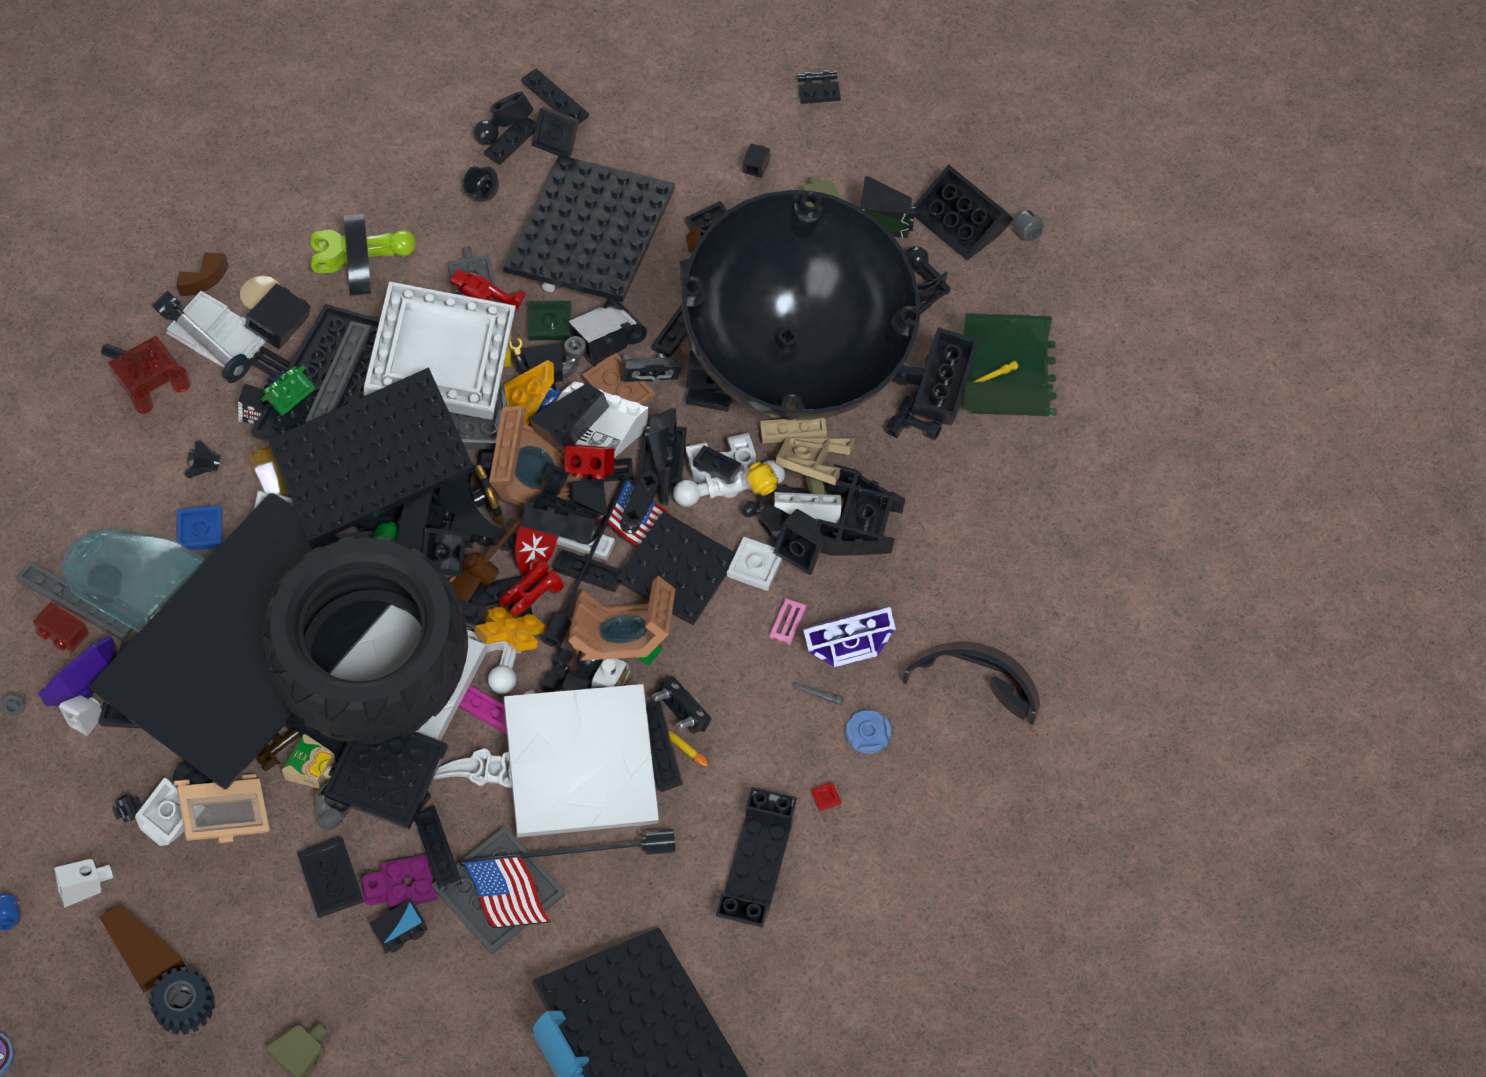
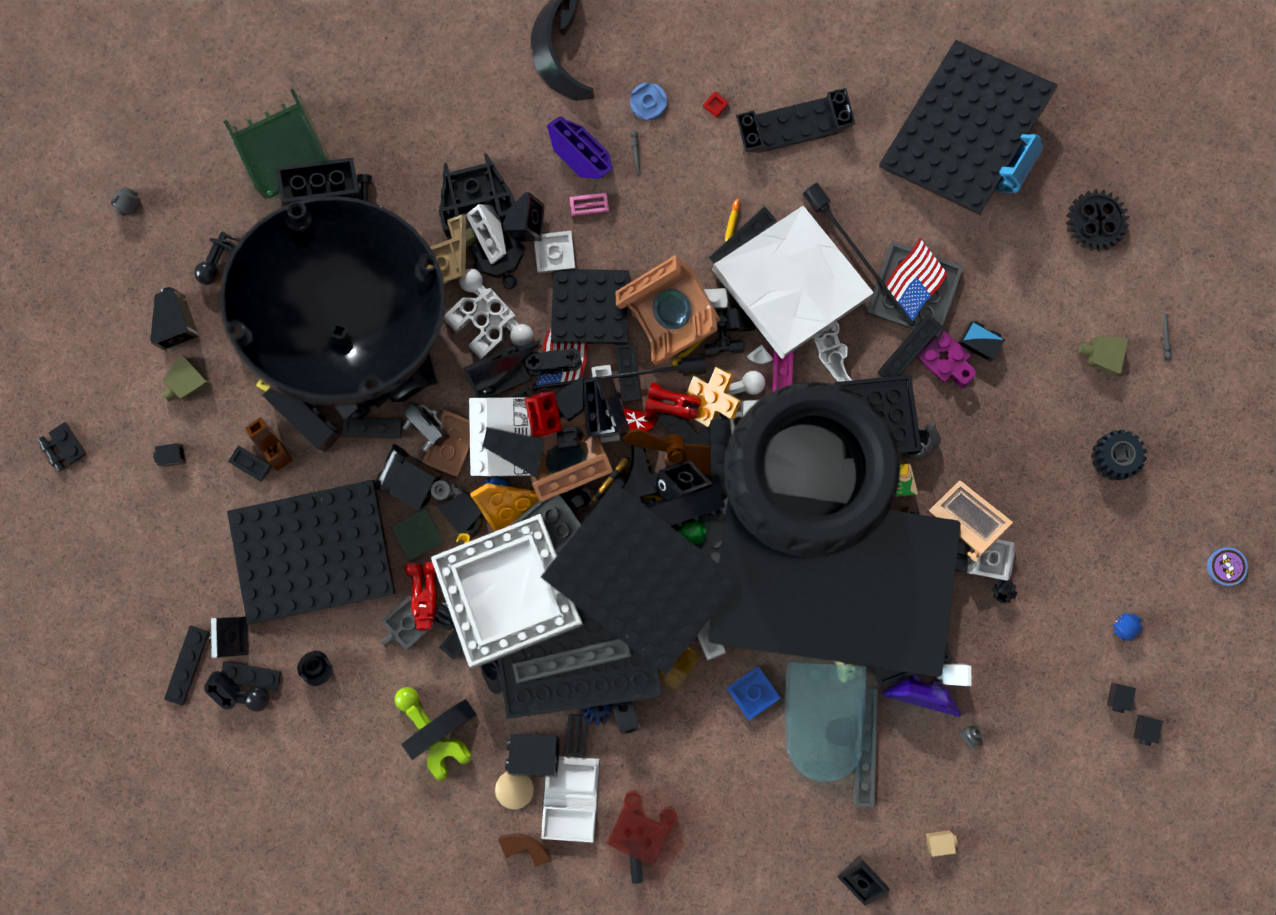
camera: 115 degrees left, 25 degrees up
clear red brick [33,602,89,654] -> none
white torso [54,859,113,908] -> none
reddish brown slope [99,904,186,993] -> none
piece [152,291,251,383] -> none
black rock [184,440,221,478] -> none
green bracket [260,365,315,416] -> none
black plate [297,837,364,918] -> none
black piece [652,676,712,734] -> none
black plate [693,445,742,483] -> none
yellow head [746,462,779,496] -> none
black slope [914,164,1014,261] -> none
yellow piece [972,361,1018,385] -> none

